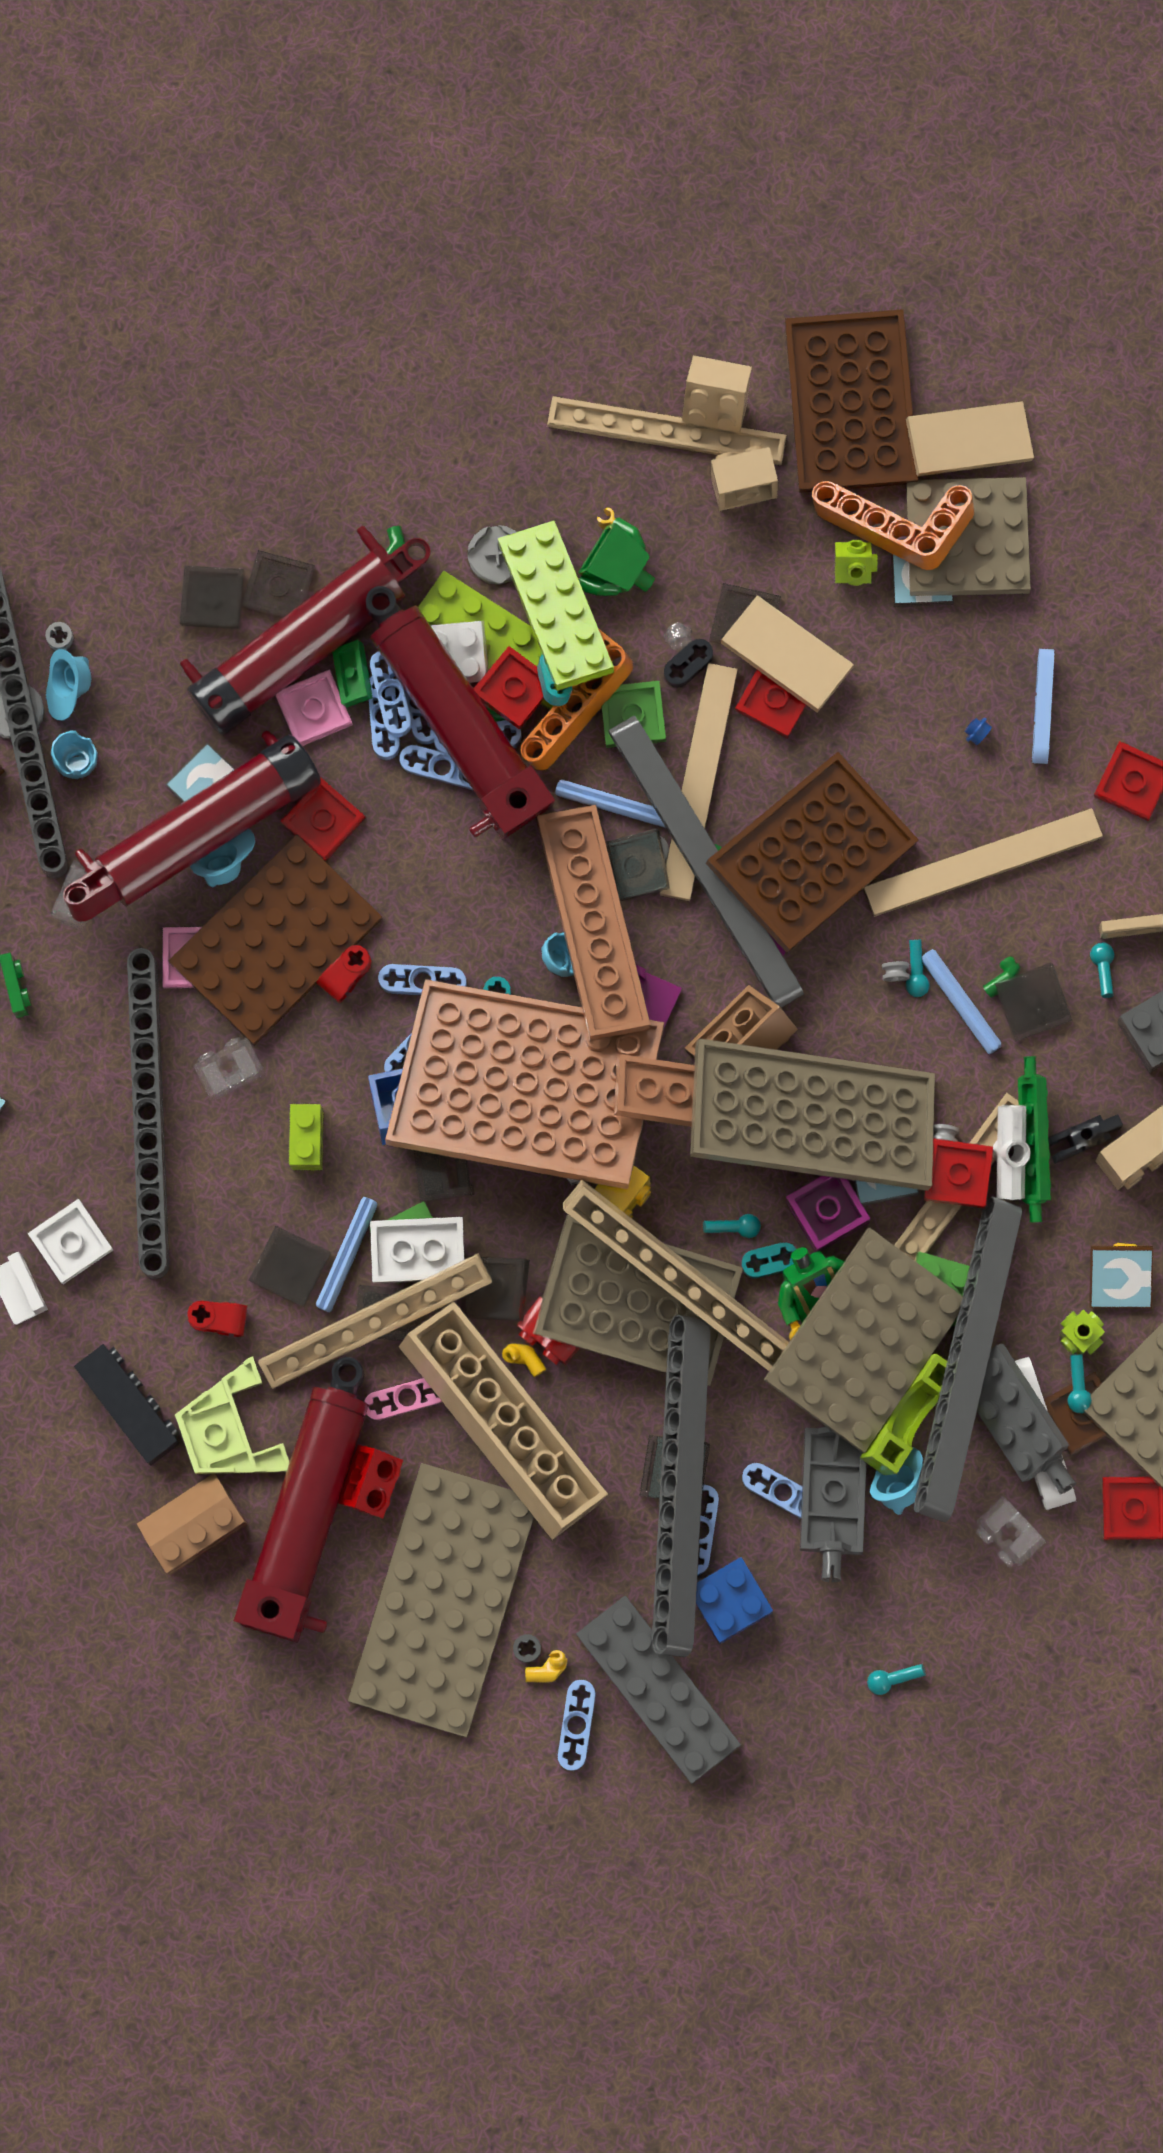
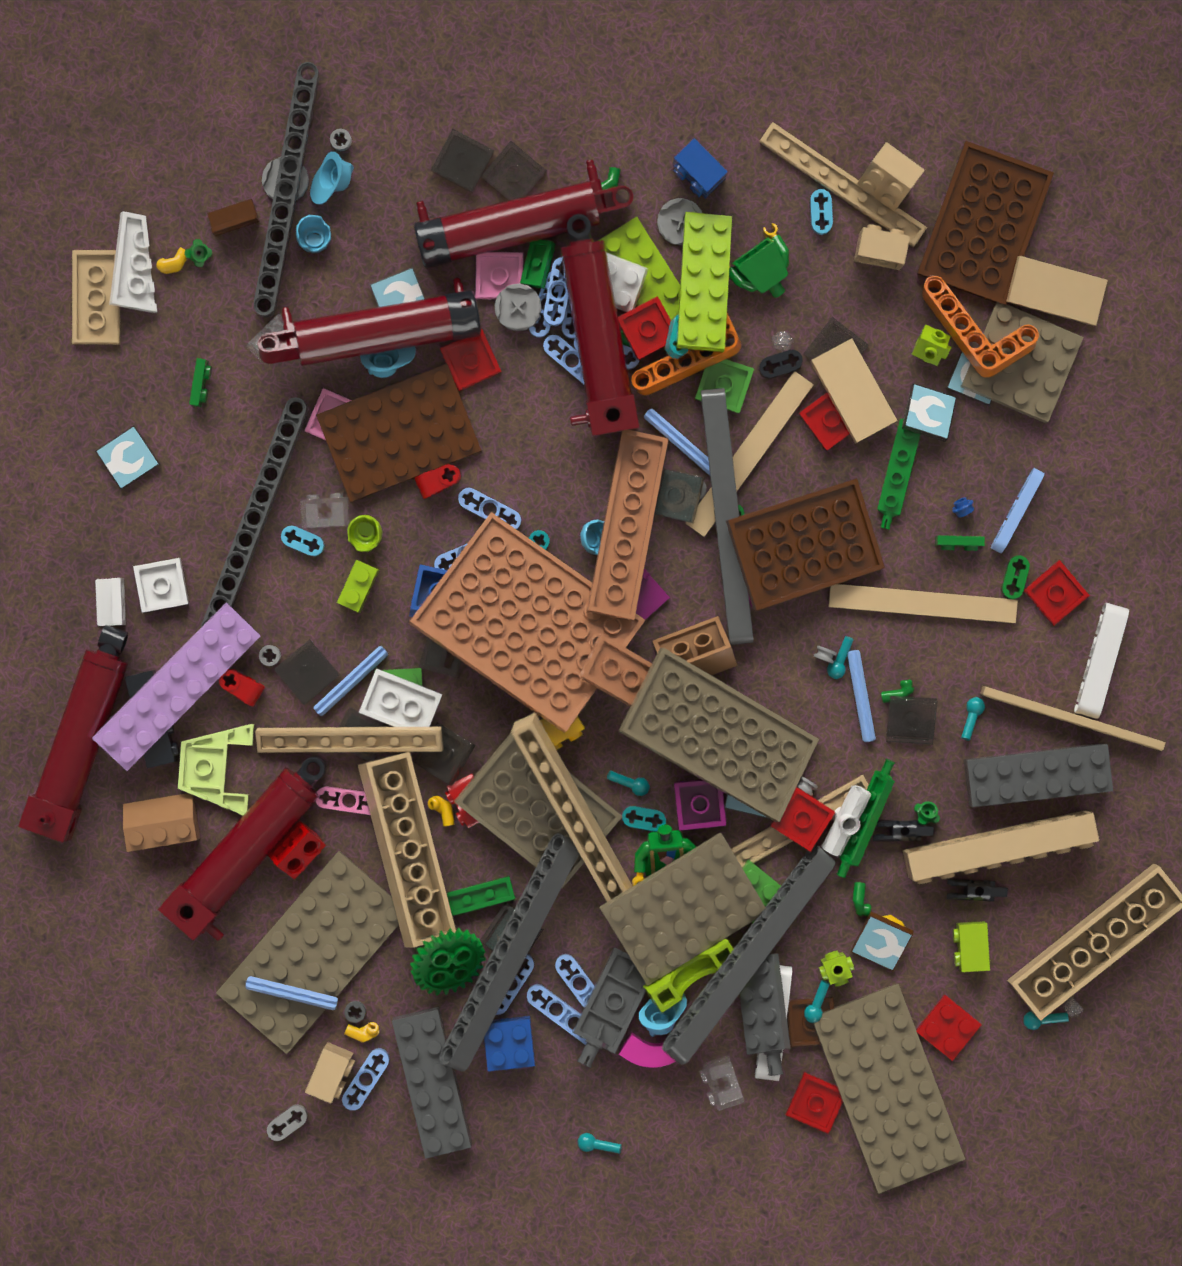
camera: 15 degrees right, 10 degrees up
none -> dark red piece [18,625,129,843]
none -> lavender plate [92,603,260,771]
none -> light blue axle [245,976,338,1010]
none -> light grey bush [259,645,281,666]
none -> light grey beam [267,1105,308,1141]
none -> medium azure beam [281,526,324,556]
none -> tan brick [305,1042,355,1103]
none -> lime hair [347,515,383,552]
none -> green gear [410,928,486,995]
none -> green plate [446,876,516,916]
none -> light grey tile [495,283,542,331]
none -> light blue beam [527,984,587,1045]
none -> dark pink arch [619,1032,676,1067]
none -> blue brick [673,138,727,199]
none -> medium azure beam [810,189,833,235]
none -> green arm [852,882,871,917]
none -> green plate [877,418,922,530]
none -> tile [902,383,957,442]
none -> green plate [914,801,940,825]
none -> green plate [935,535,985,551]
none -> green beam [1001,555,1030,599]

